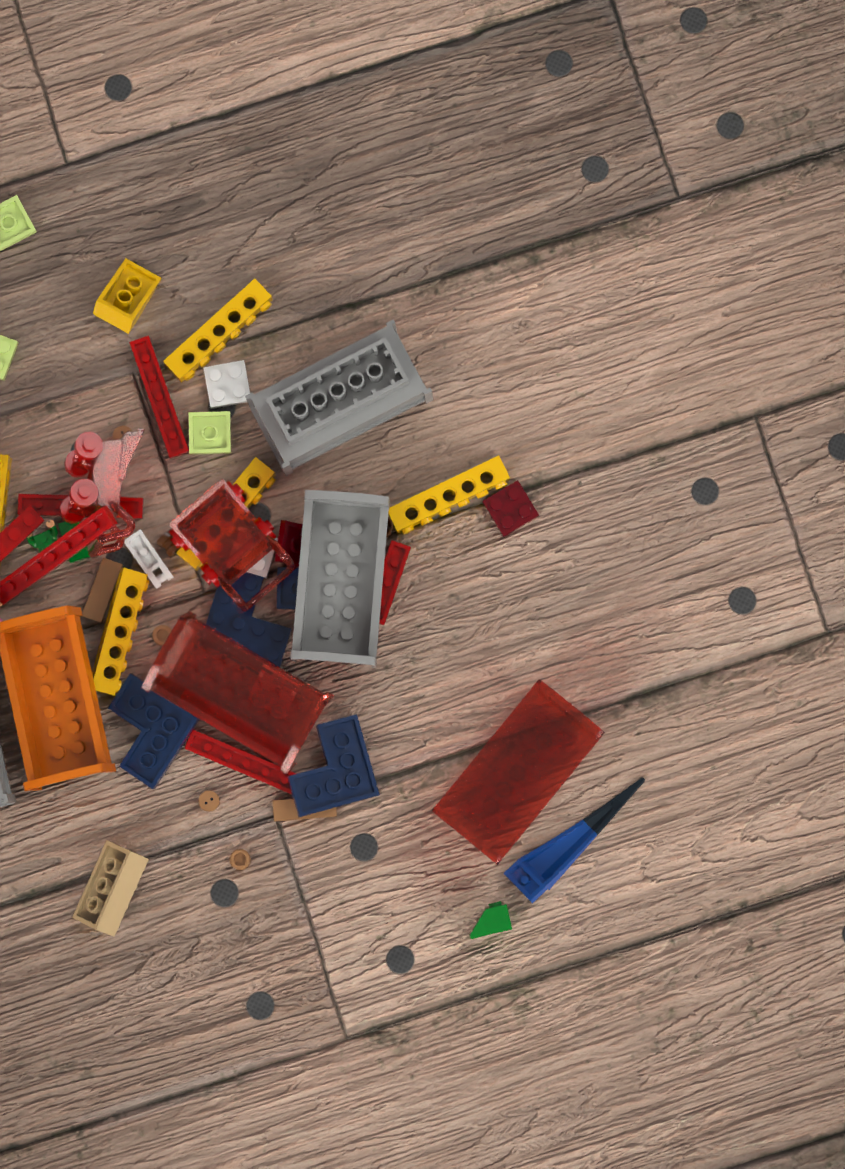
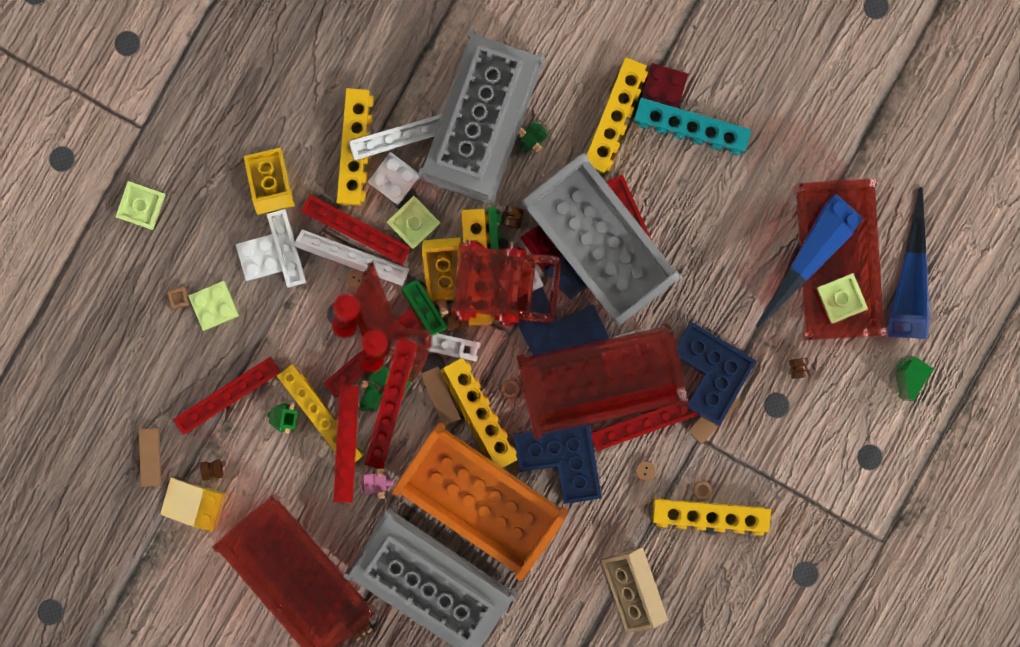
camera: 45 degrees left, 5 degrees up
none -> white plate [236,234,283,281]
none -> white plate [267,209,307,288]
none -> white plate [294,230,409,286]
none -> white plate [348,114,442,161]
none -> green plate [401,279,447,338]
none -> yellow slope [422,237,465,302]
none -> medium nougat tile [436,299,448,319]
none -> green plate [488,207,503,266]
none -> reddish brown wheel [502,206,524,229]
none -> green piece [517,121,550,153]
none -> teal brick [633,98,752,156]
none -> yellow brick [652,498,771,535]
none -> blue plate [756,194,864,328]
none -> reddish brown wheel [789,357,811,379]
none -> yellowish green plate [816,273,868,324]

